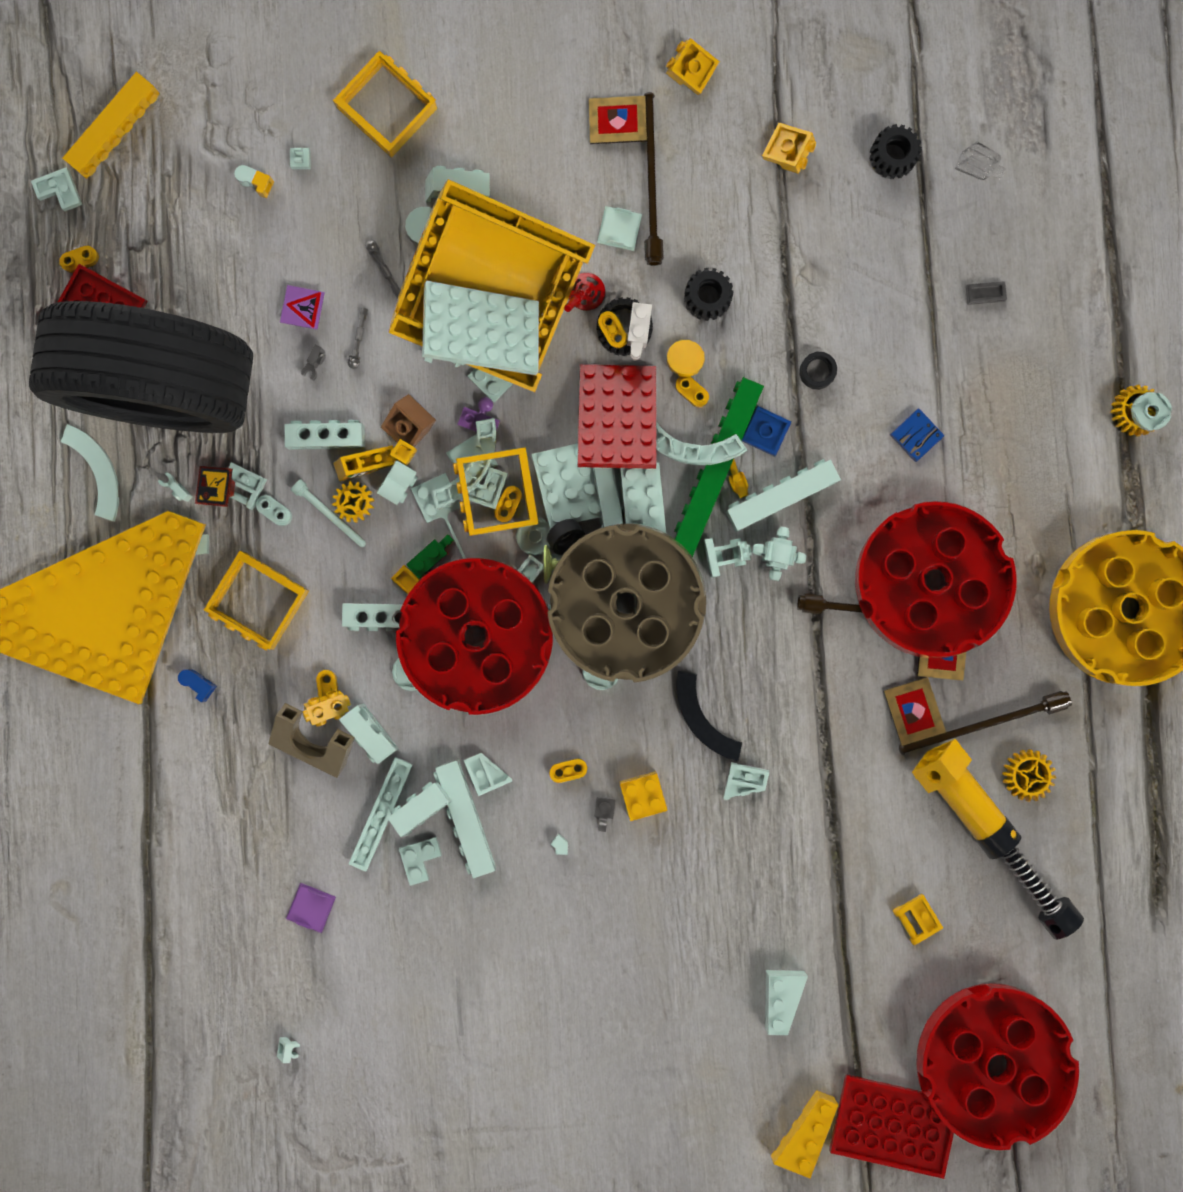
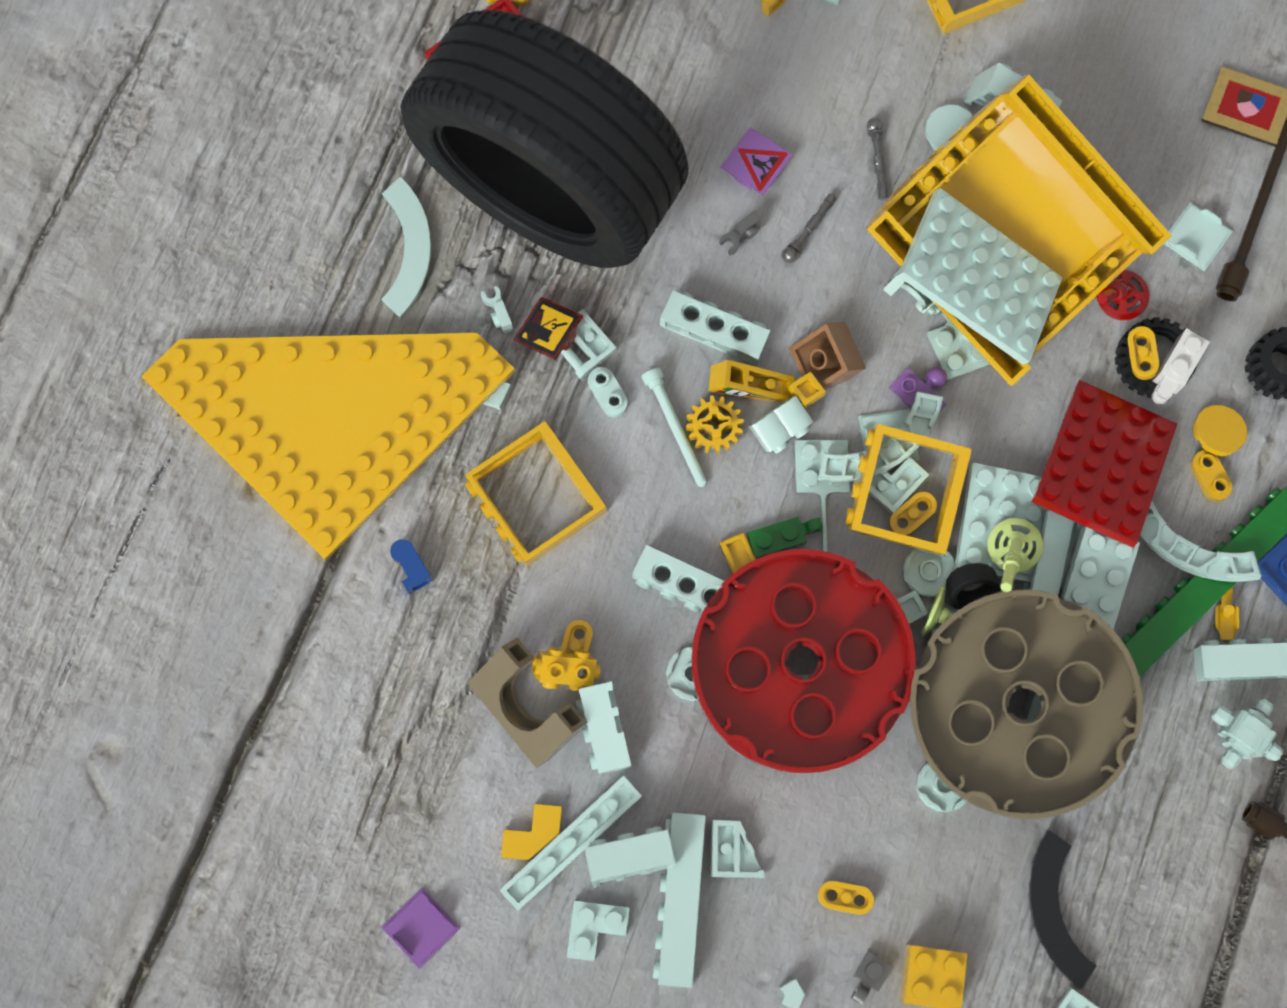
camera: 25 degrees right, 10 degrees down
light aqua tile [703,538,752,578] -> none
none -> yellow tile [501,804,562,860]
none -> yellowish green dish [987,518,1043,592]

